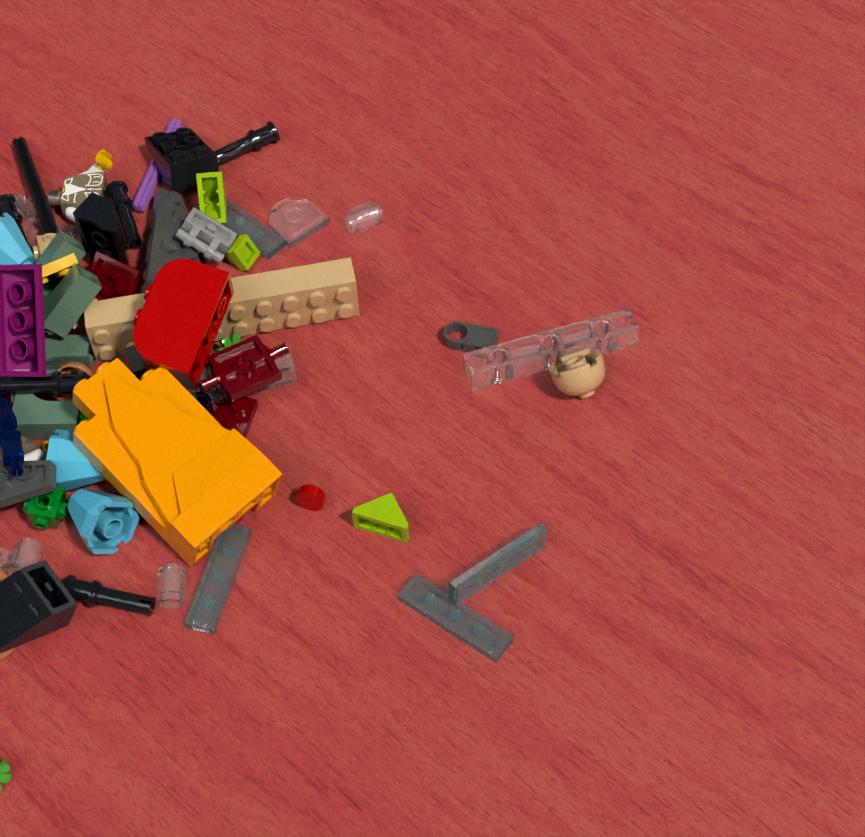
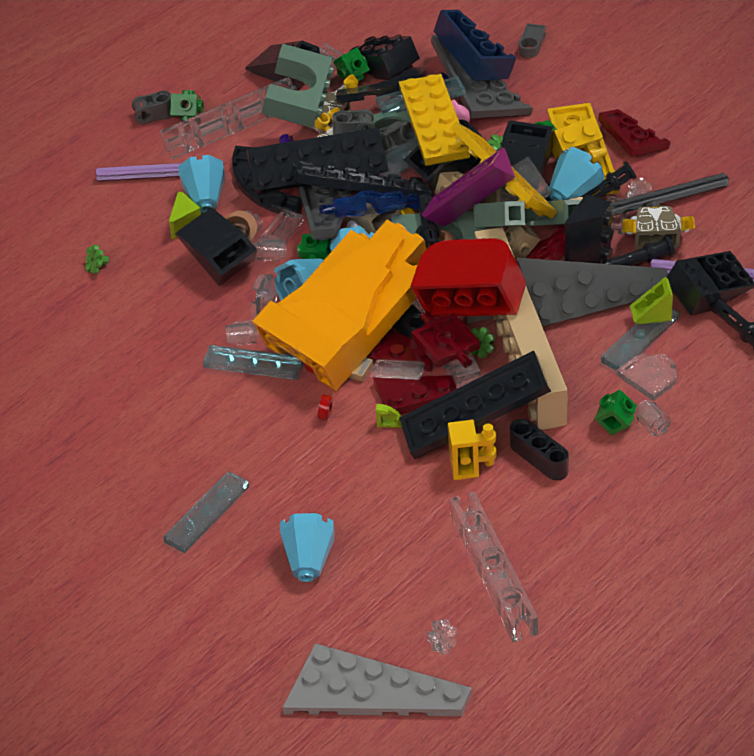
camera: 90 degrees right, 10 degrees down
black pin [64,575,156,616] -> none
light grey plate [175,207,238,264] -> none
lime tile [225,234,261,271] -> none
lime slope [352,492,410,544] -> none
dark grey piece [444,321,499,357] -> none
clear light blue tile [448,523,548,606] -> none
tan cylinder [548,348,606,398] -> none
none -> clear tile [251,274,277,331]
none -> medium azure cone [280,513,335,582]
none -> light grey wing [282,643,472,716]
none -> clear tile [371,360,425,379]
none -> dark red wing [373,375,458,415]
none -> lime tile [376,404,402,428]
none -> black plate [399,350,551,459]
none -> clear plant [427,619,458,655]
none -> yellow brick [448,420,497,480]
none -> black beam [510,419,569,480]
none -> green brick [595,390,637,435]

